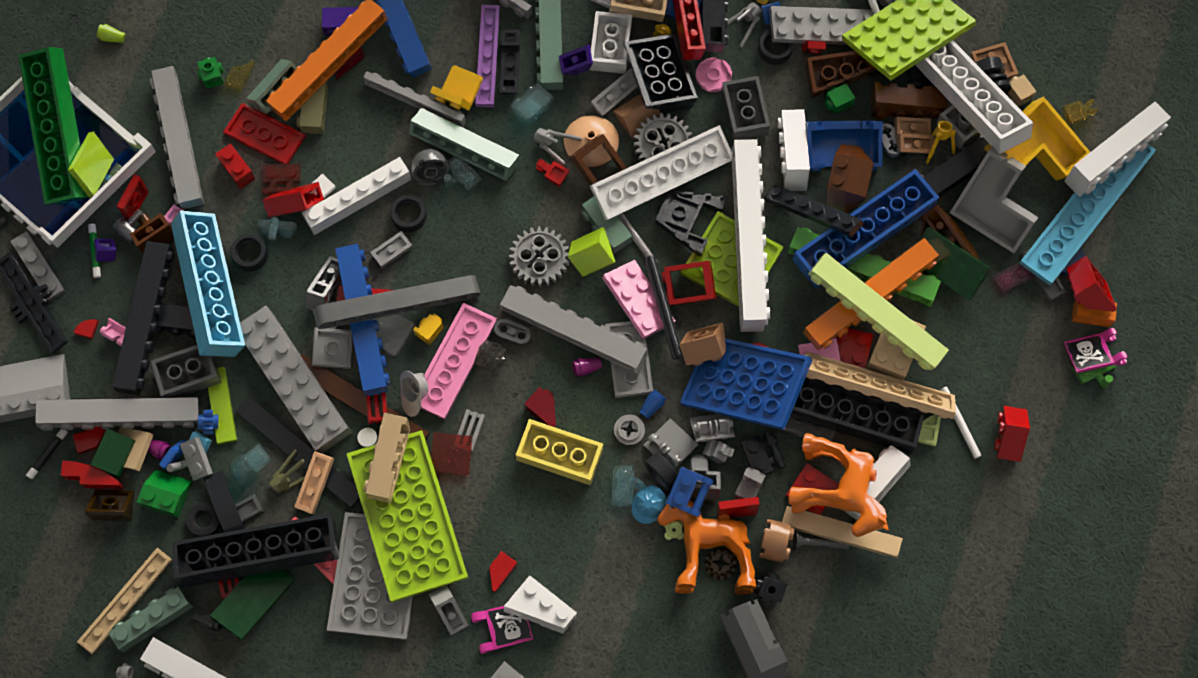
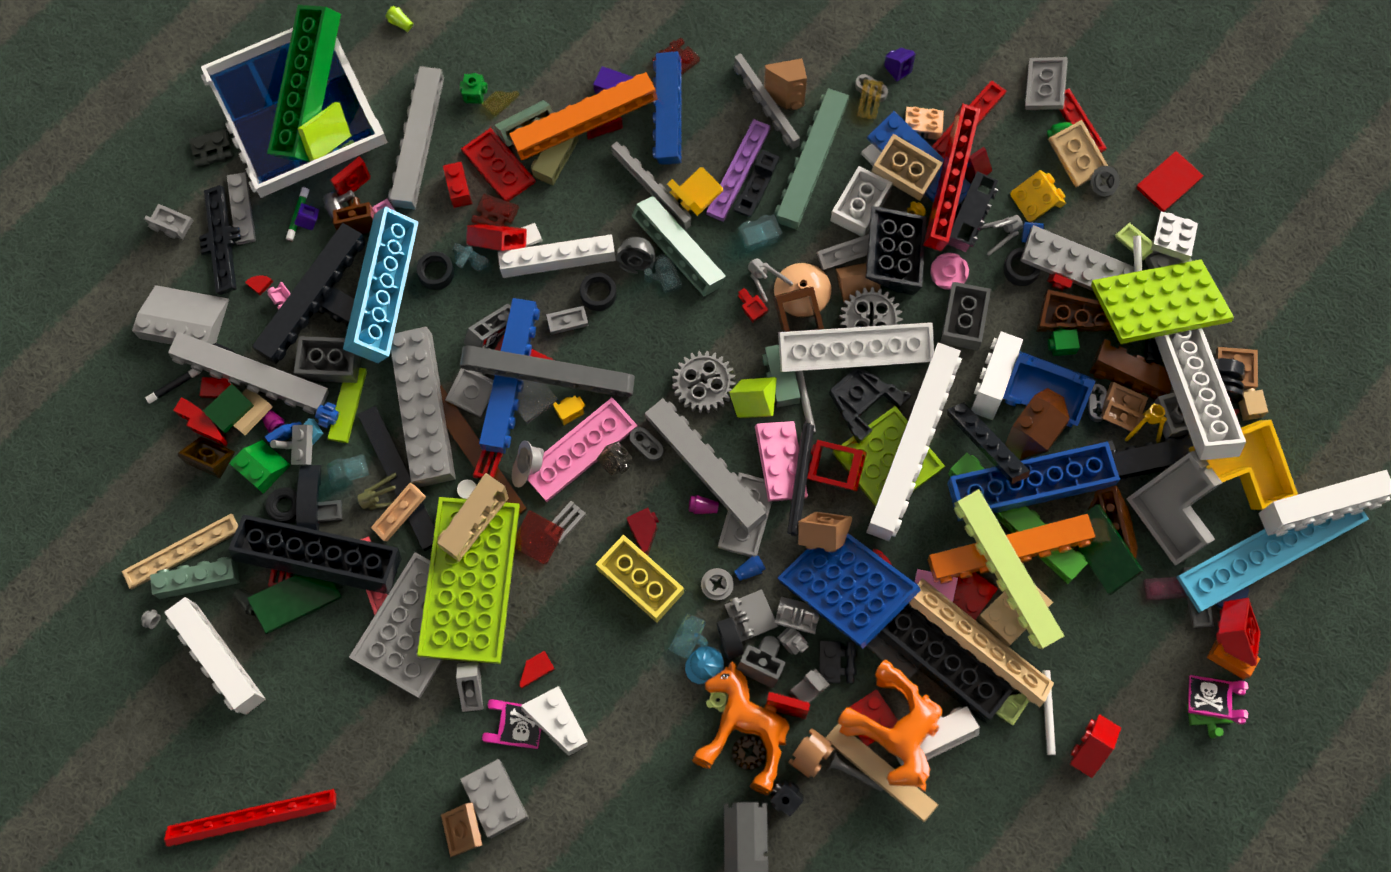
camera: 25 degrees right, 0 degrees up
dark purple slope [558,45,593,75] -> none
blue plate [666,467,714,517] -> none
clear yellow plate [1062,99,1099,125] -> none

